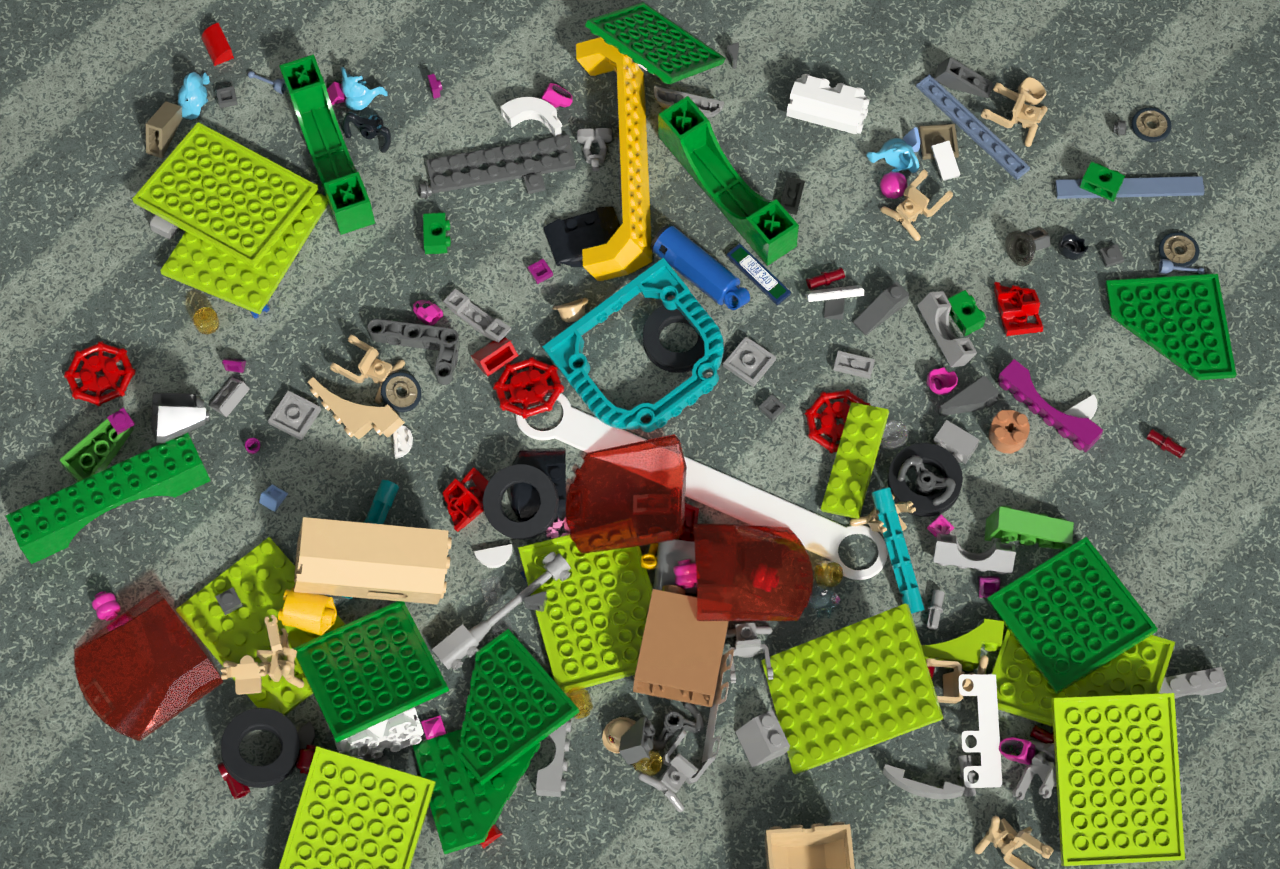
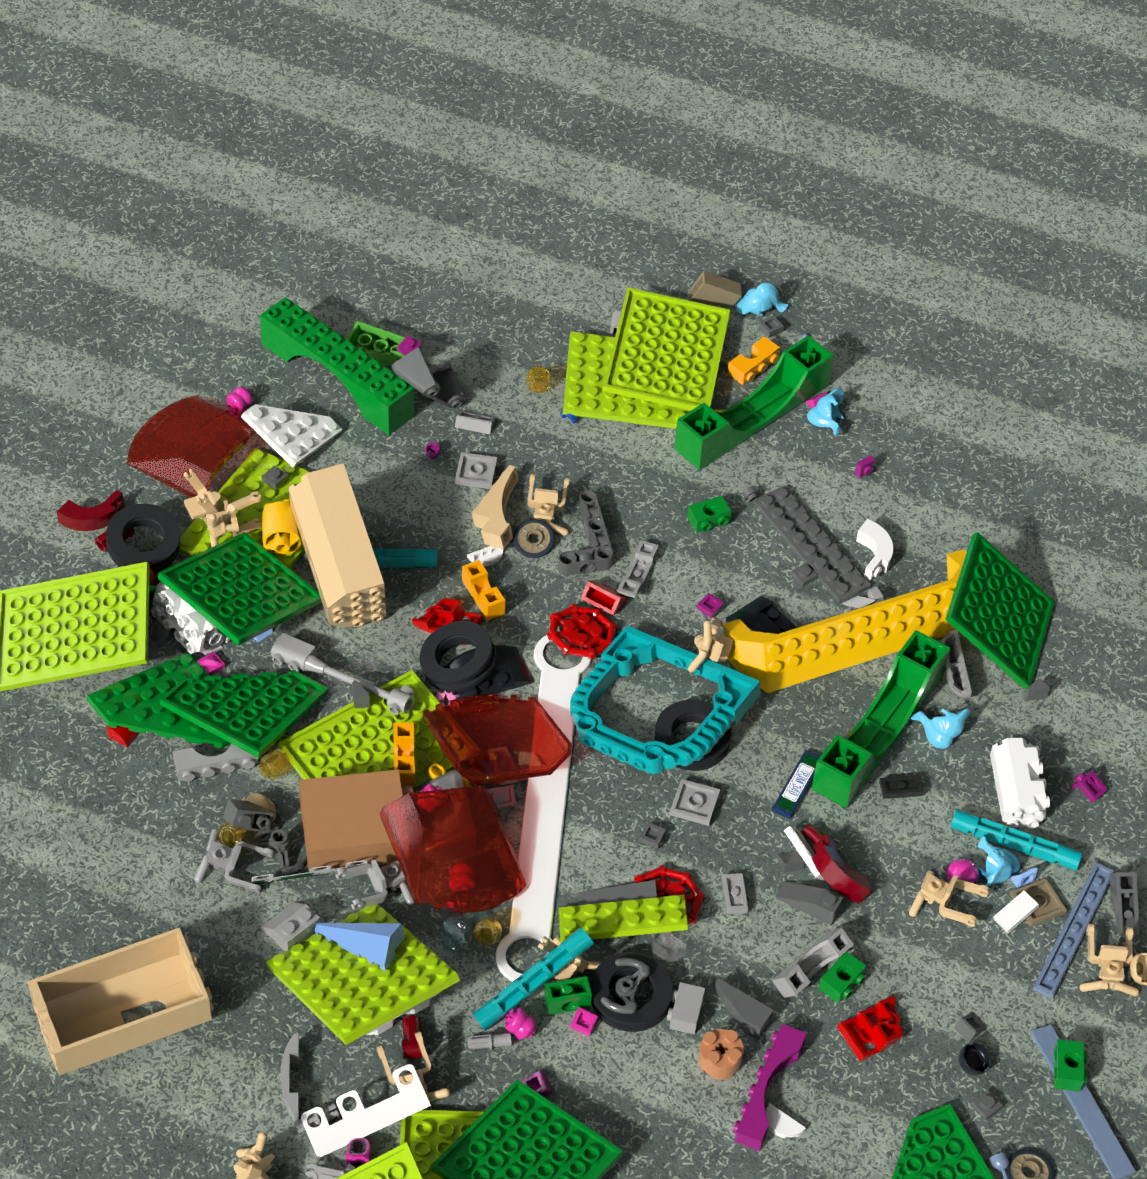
camera: 65 degrees right, 15 degrees down
red plate [64,341,135,407] -> none
red brick [201,23,234,66] -> none
magenta slope [222,358,246,373] -> none
light blue slope [259,484,288,512] -> none
black piece [343,113,391,153] -> none
dark pink rock [413,300,443,326] -> none
white tile [474,544,513,568] -> none
dark pink rock [541,83,573,108] -> none
tan hat [552,298,589,323] -> none
blue piece [650,224,750,310] -> none
lime arch [921,618,1004,671] -> none
dark pink hair [927,367,958,395] -> none
arch [933,533,1016,574] -> none
bright green wedge [985,506,1074,550] -> none
clear smoke hat [1005,231,1036,267] -> none
none -> dark red arch [57,490,124,531]
none -> white plate [241,404,342,468]
none -> wedge [315,923,405,970]
none -> light orange arch [393,722,415,787]
none -> light orange arch [462,560,505,621]
none -> dark pink piece [504,1007,537,1040]
none -> green brick [544,976,592,1015]
none -> dark grey sticker [578,880,657,905]
none -> tan piece [688,617,733,673]
none -> light orange arch [727,336,780,385]
none -> dark red arch [812,834,871,904]
none -> white sticker [841,596,876,608]
none -> medium azure piece [911,708,972,749]
none -> teal piece [950,809,1083,871]
none -> magenta bracket [1071,770,1107,803]

